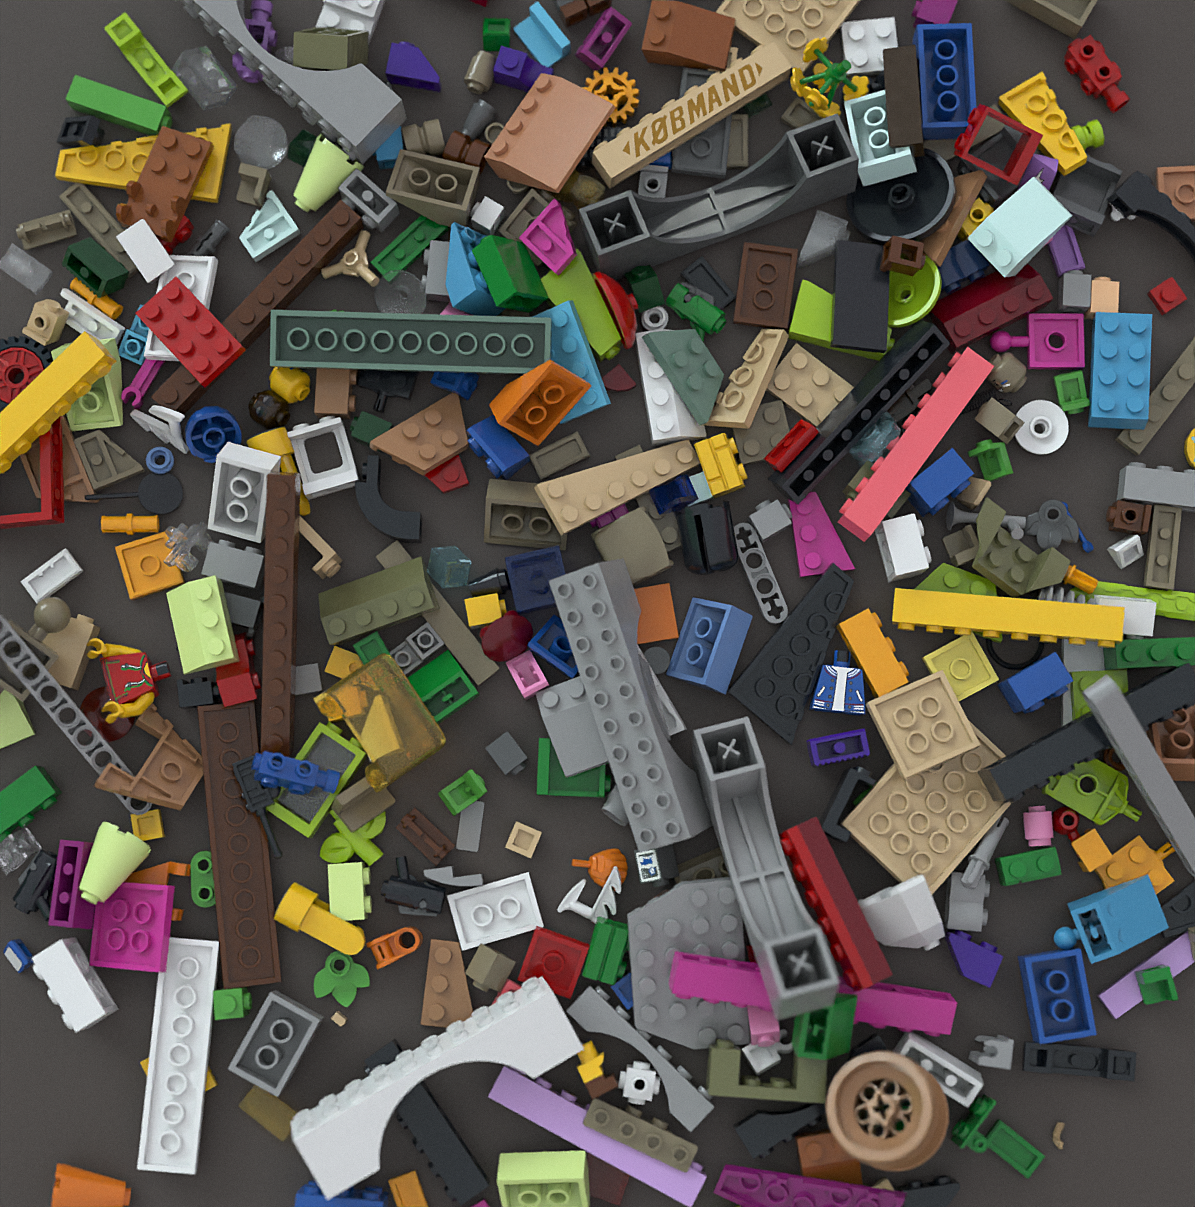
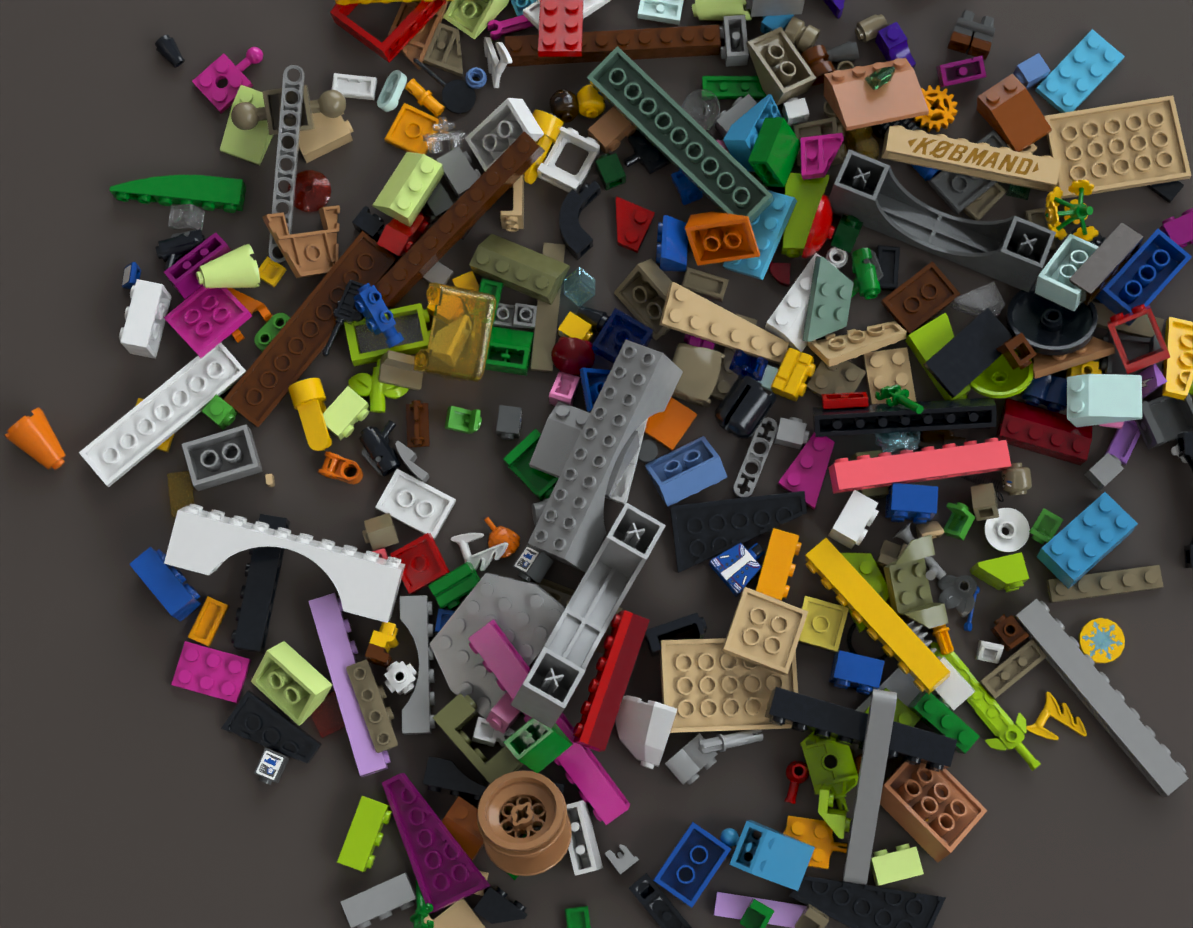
camera: 45 degrees right, 5 degrees down
torso [86,638,171,723] -> none
blue cylinder [185,406,242,463] -> none
bright green plate [314,951,370,1007] -> none
tan piece [321,230,379,287] -> none
medium nougat wing [370,392,468,475] -> none
medium nougat wing [421,939,473,1028] -> none
light grey sticker [456,801,484,852] -> none
green slope [483,18,510,51] -> none
tan plate [505,821,542,858] -> none
medium azure panel [514,1,571,68] -> none
light grey brick [638,165,668,198] -> none
dark purple brick [806,728,870,768] -> none
white plate [840,17,898,78] -> none
dark purple slope [944,929,1003,988] -> none
green hinge [950,1094,997,1153] -> none
dark pink plate [990,314,1085,370] -> none
green brick [994,847,1062,886] -> none
bright pink brick [1023,806,1054,846] -> none
light orange panel [1071,828,1113,872] -> none
light nougat brick [1084,277,1119,320] -> none
red plate [1147,277,1188,316] -> none
none -> light aqua plate [377,70,407,112]
none -> lime slope [818,784,851,839]
none -> clear green slope [865,66,895,90]
none -> green piece [875,384,924,414]
none -> lime slope [970,552,1029,592]

